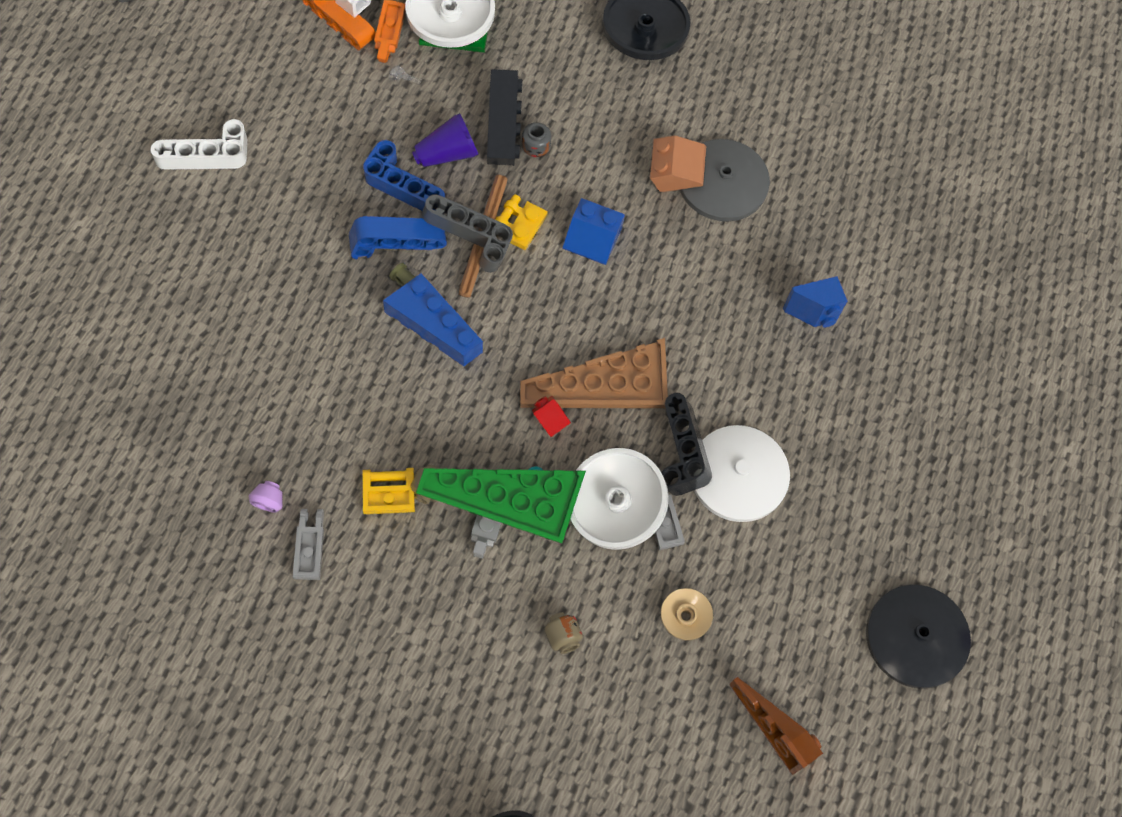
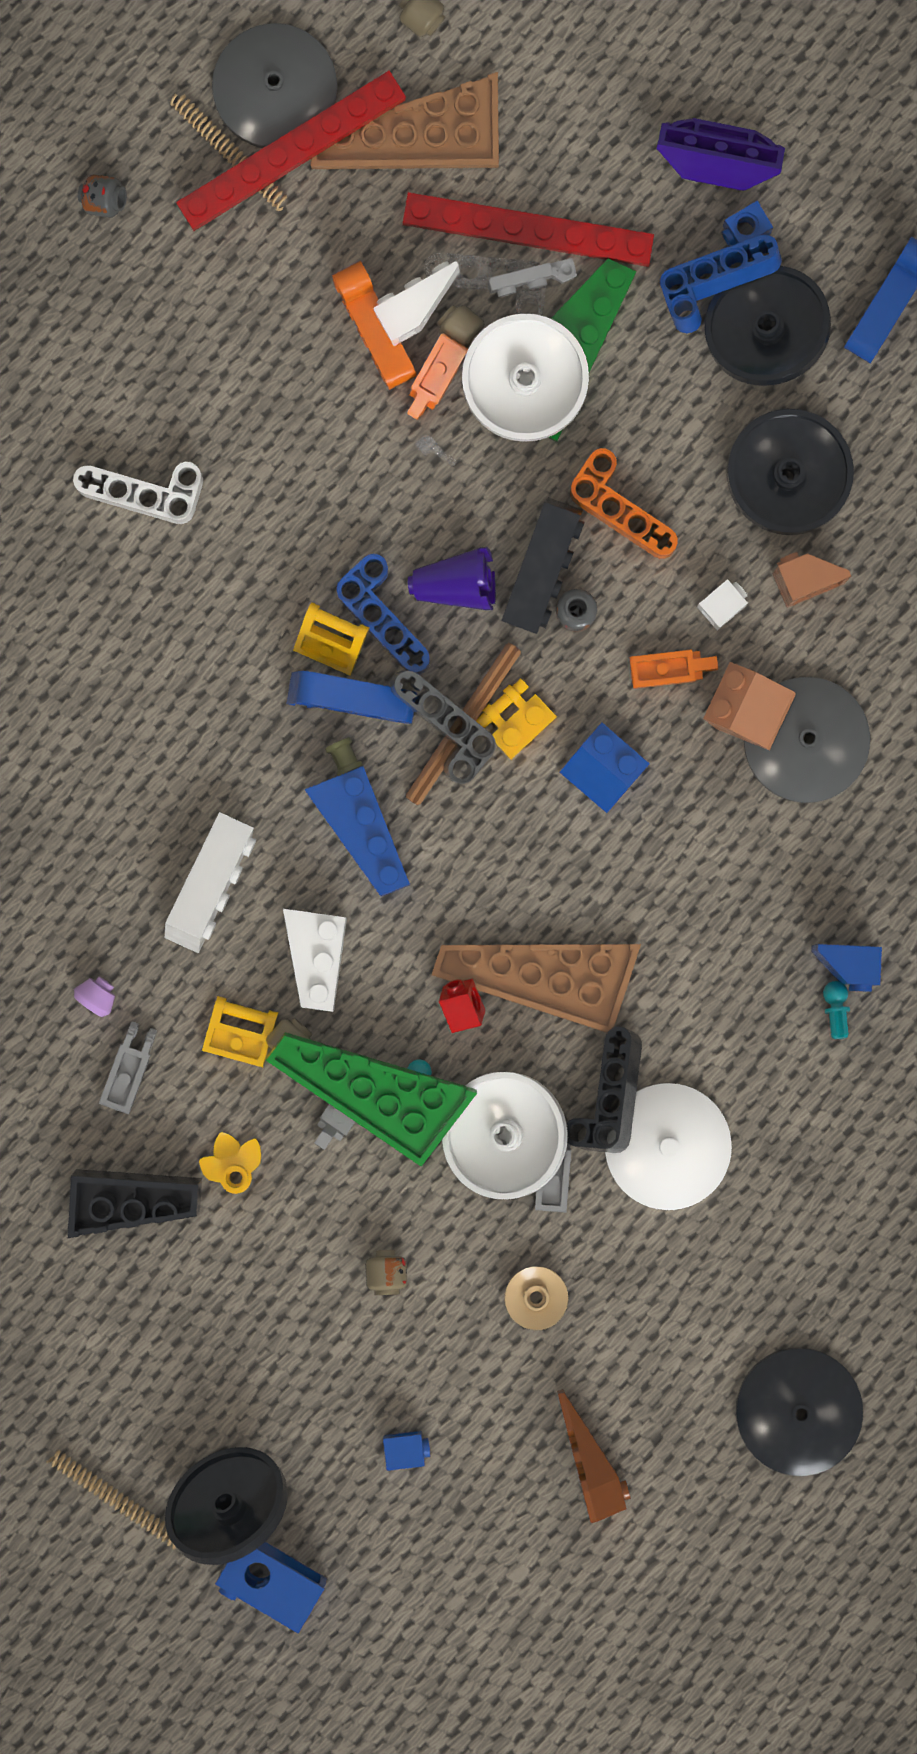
camera: 30 degrees right, 20 degrees up
none -> black wedge [67,1169,202,1239]
none -> white wedge [164,812,256,953]
none -> yellow plate [199,1132,261,1194]
none -> white wedge [283,909,347,1012]
none -> yellow plate [293,602,369,675]
none -> blue brick [383,1431,431,1471]
none -> orange beam [570,448,678,559]
none -> orange hinge [629,650,718,689]
none -> white brick [697,579,748,631]
none -> nougat slope [772,552,851,608]
none -> teal axle [823,981,850,1039]

